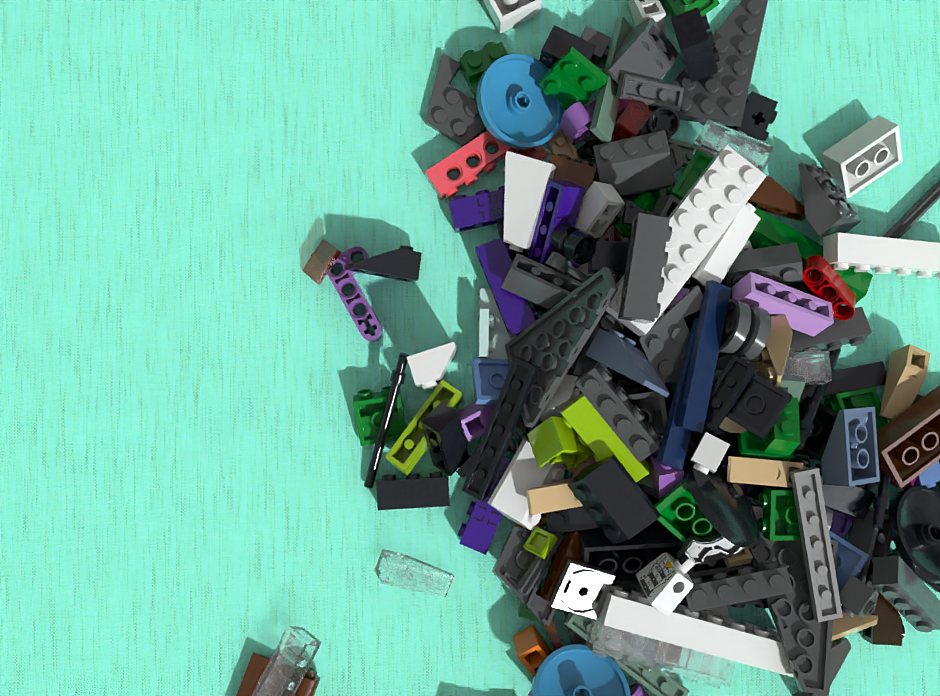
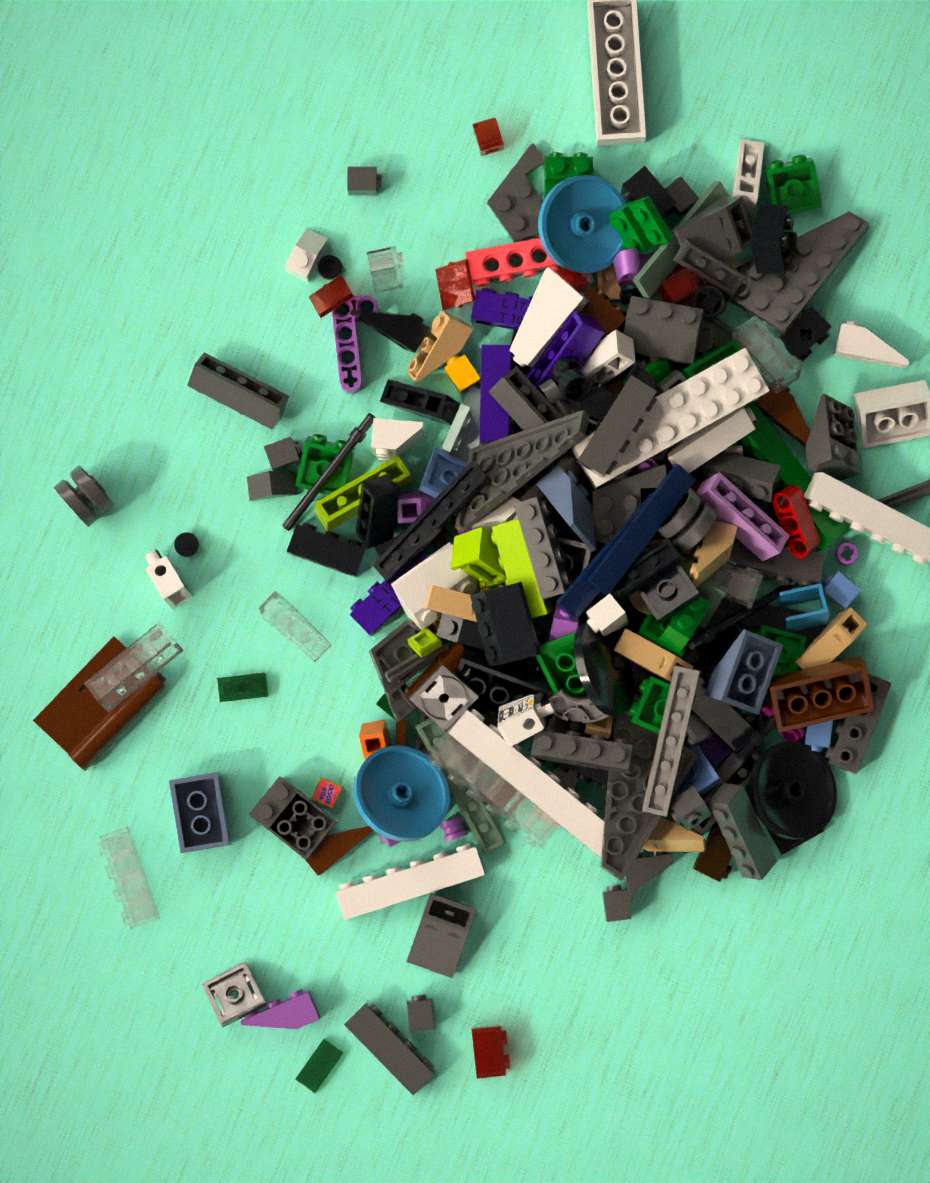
camera: 25 degrees right, 0 degrees up
none -> dark grey wheel [53,465,114,527]
none -> white torso [145,550,193,609]
none -> black tile [174,532,199,557]
none -> dark grey brick [187,352,290,430]
none -> clear green plate [217,672,269,703]
none -> dark grey slope [247,471,298,501]
none -> dark grey brick [264,437,303,471]
none -> white slope [285,229,328,282]
none -> black tile [318,255,342,280]
none -> dark grey brick [347,167,382,196]
none -> clear brick [367,246,407,293]
none -> black slope [380,379,460,425]
none -> tan slope [407,310,473,382]
none -> clear red piece [435,259,475,310]
none -> yellow brick [444,354,481,395]
none -> clear red panel [472,118,504,156]
none -> dark azure piece [779,583,829,632]
none -> medium blue brick [821,572,861,610]
none -> white slope [834,321,909,369]
none -> medium lavender bush [835,543,858,565]

